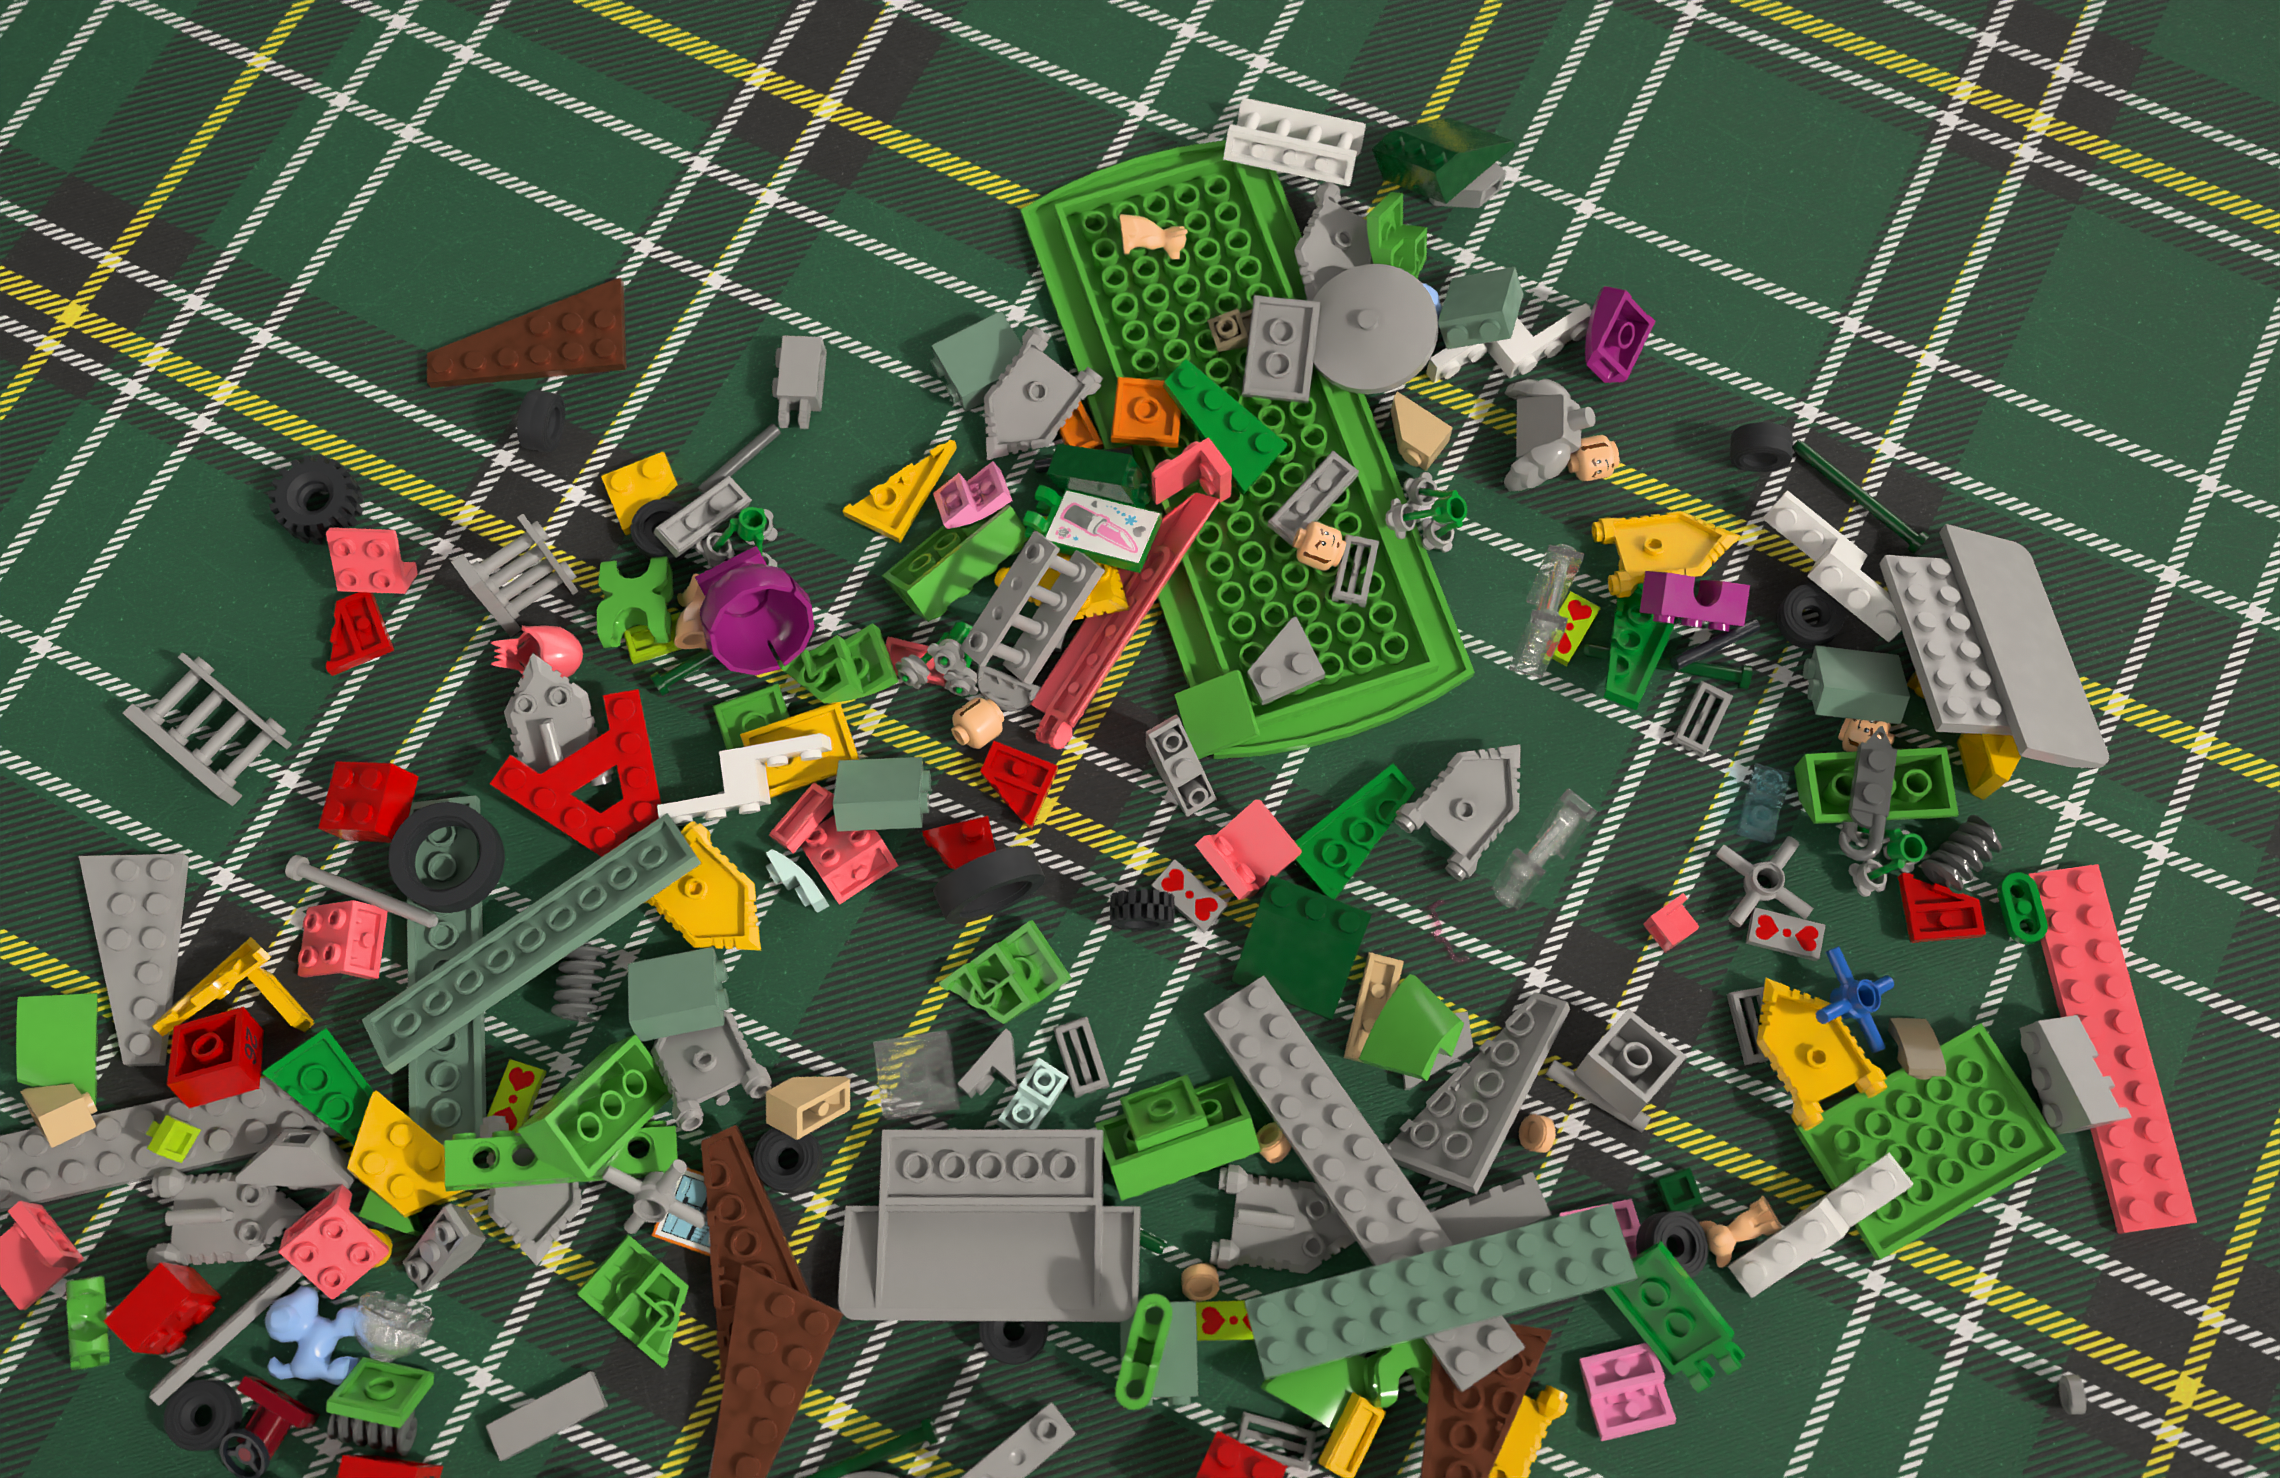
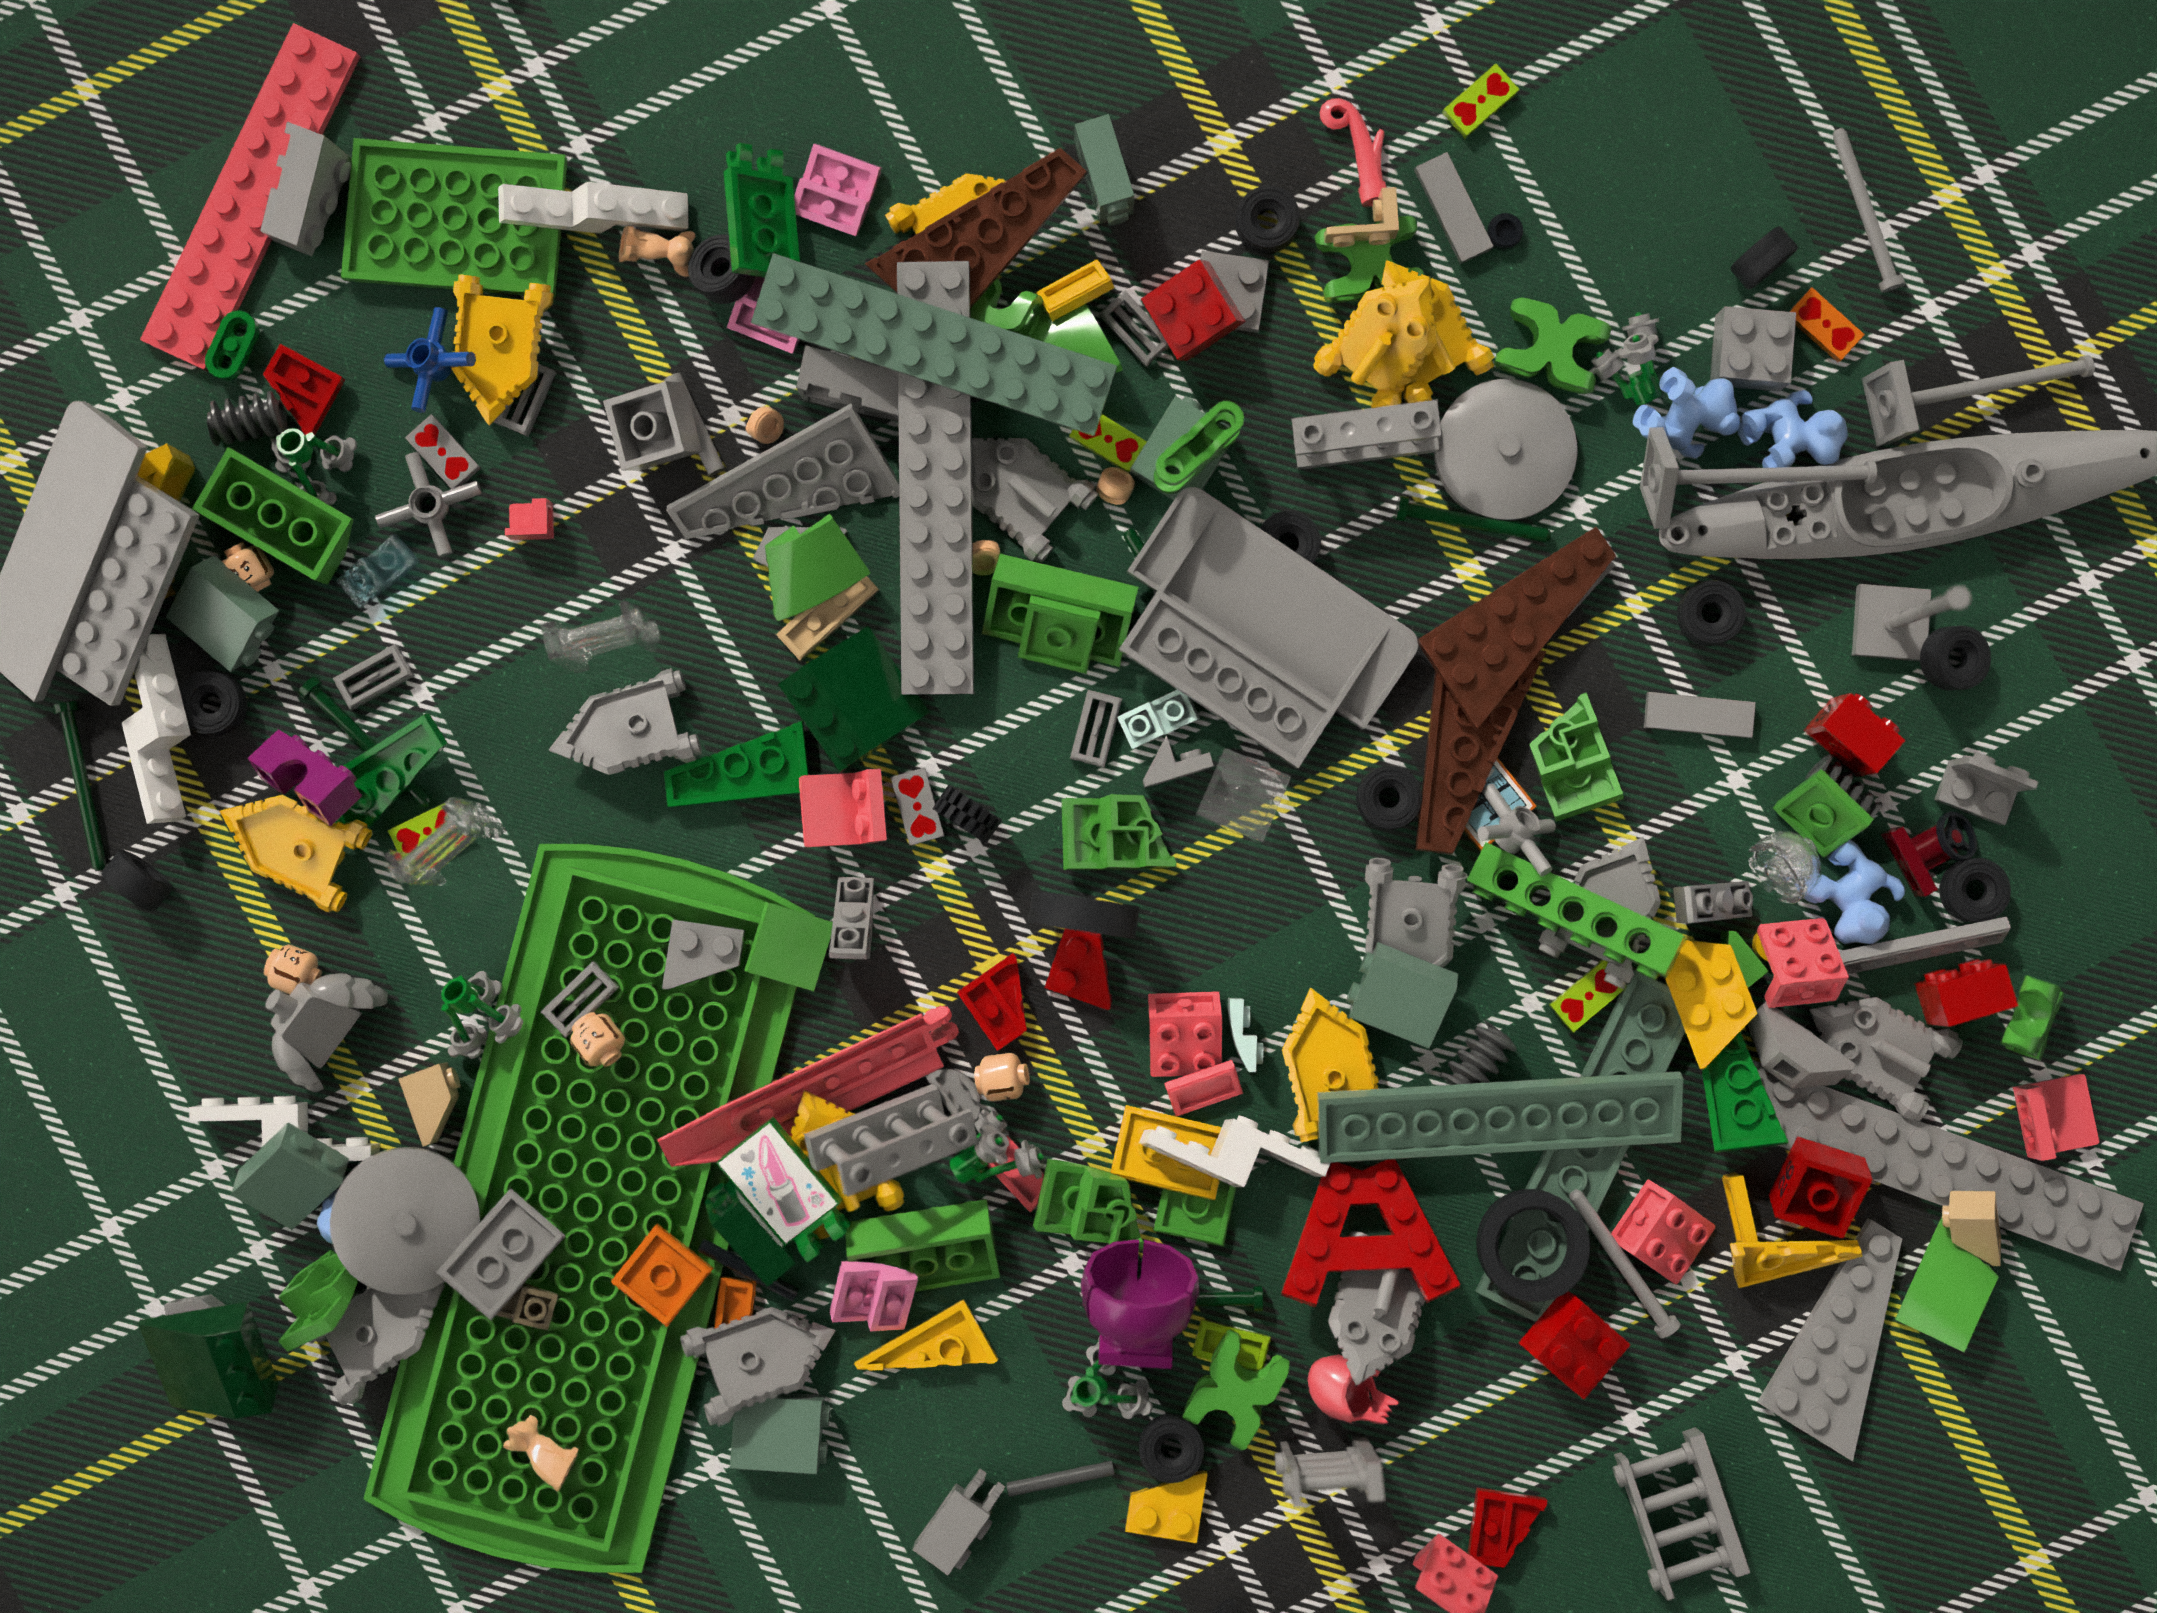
camera: 150 degrees left, 15 degrees up
lime tile [146,1115,201,1163] -> none
bright green slope [518,1034,673,1181] -> none
light grey tile [654,476,752,558] -> none
light nougat animal [674,574,707,649] -> none
tan slope [766,1076,850,1140] -> none
sand green brick [833,757,931,832] -> none
coral bracket [1151,437,1232,505] -> none
green wing [1163,359,1287,495] -> none
white fence [1223,98,1366,186] -> none
light grey tile [1268,451,1359,545] -> none
piece [1430,899,1470,963] -> none
magenta slope [1585,286,1656,383] -> none
dark green tile [1653,1167,1704,1212] -> none
black bar [1670,619,1760,671] -> none
dark grey plate [1839,726,1897,861] -> none
dark tan slope [1888,1018,1946,1079] -> none

